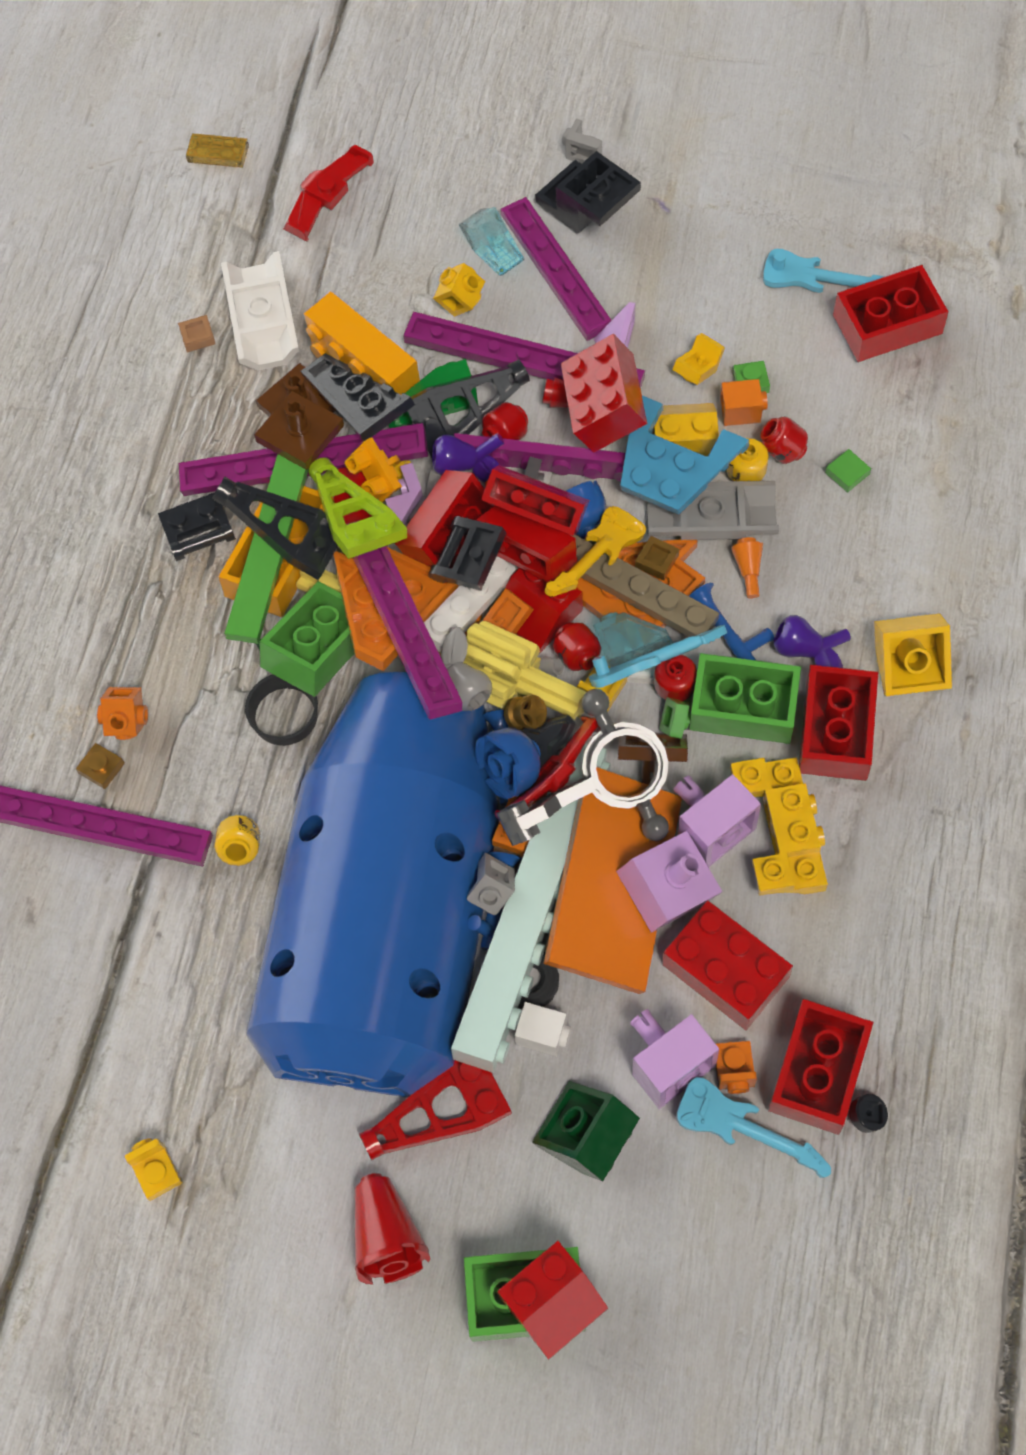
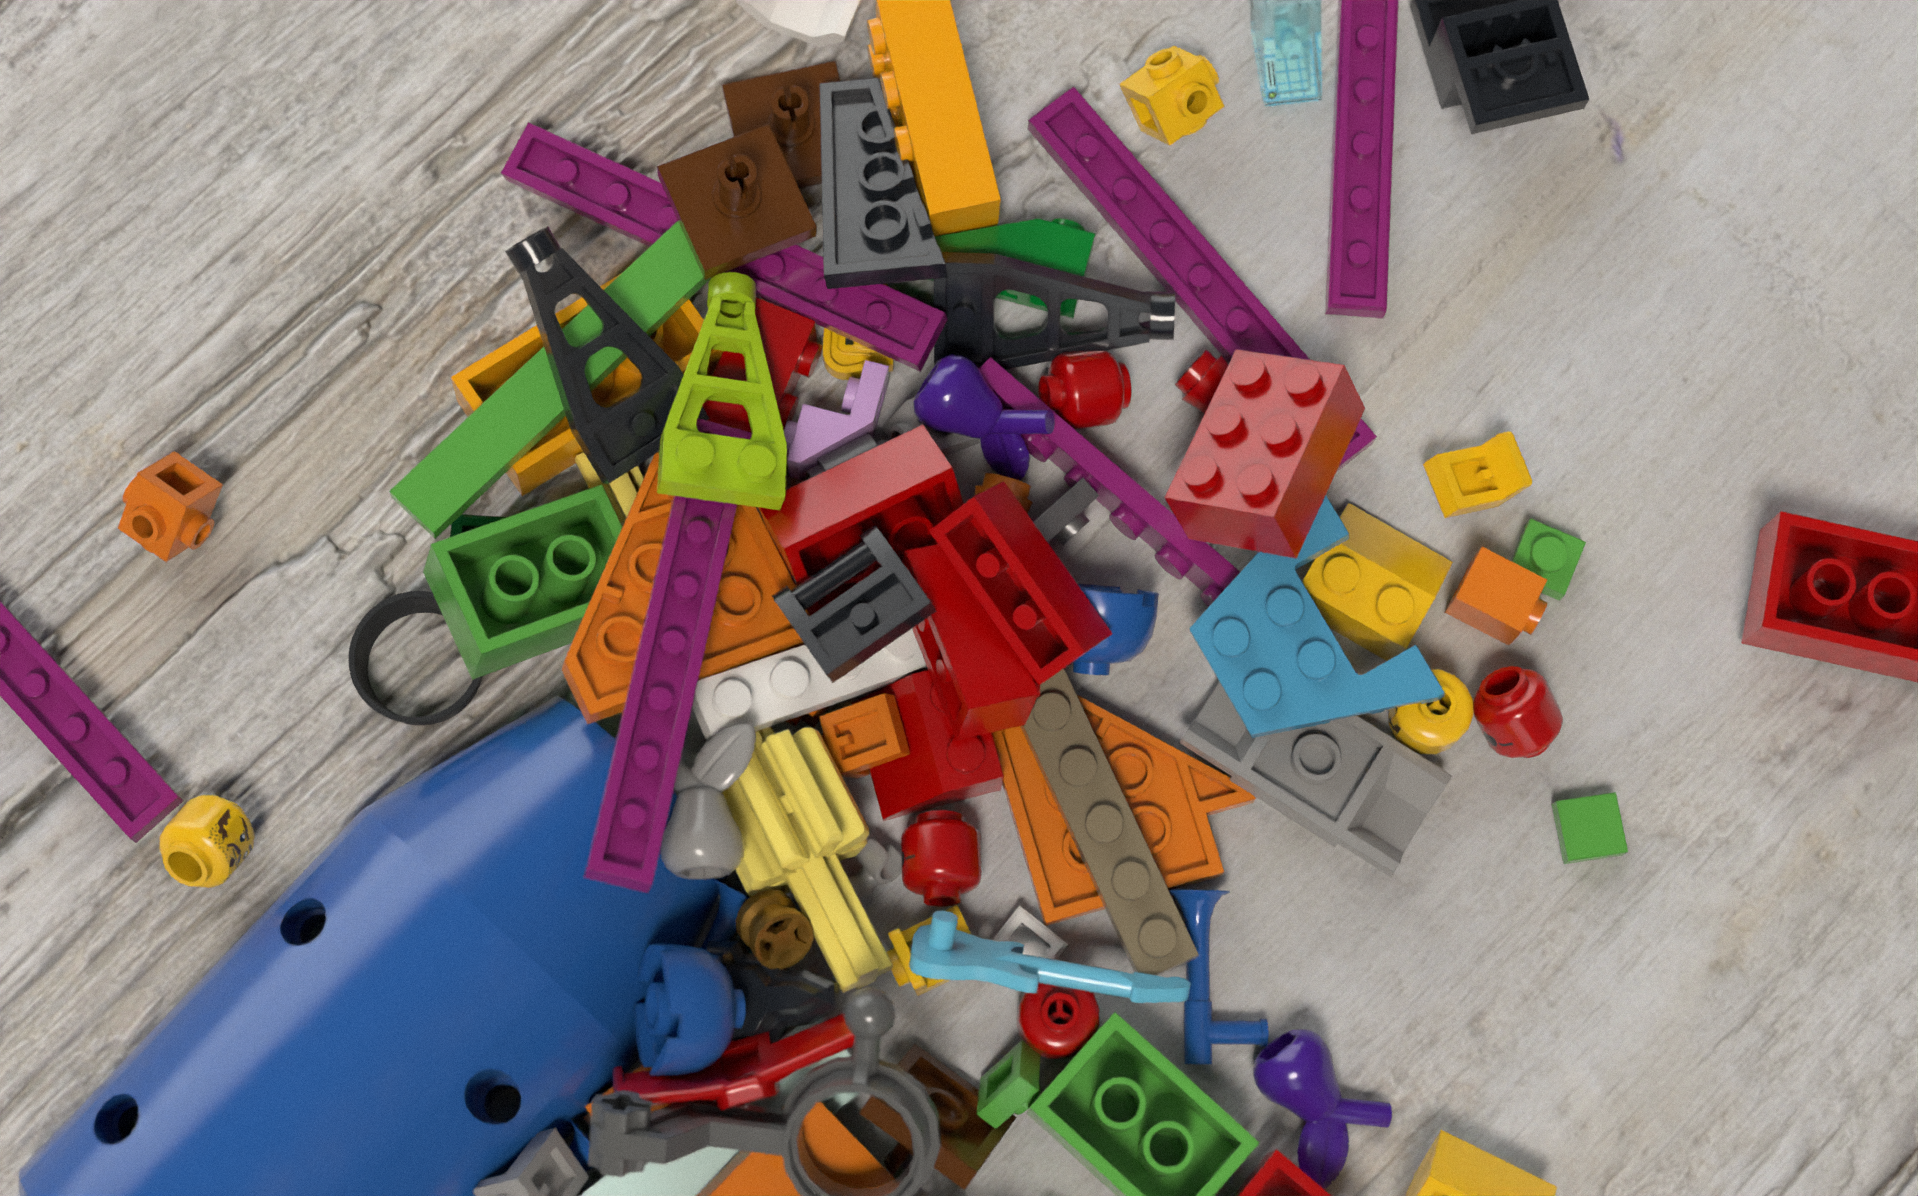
camera: 20 degrees right, 10 degrees up
pearl gold plate [76,743,125,789] -> none
black plate [158,492,236,562] -> none
light orange hips [345,437,402,502] -> none
yellow piece [545,506,647,596] -> none
lavender slope [593,302,636,348] -> none
clear light blue slope [593,612,673,667] -> none
pearl gold plate [635,536,680,580] -> none
orange cone [731,537,763,599] -> none
medium azure piece [763,248,885,293] -> none

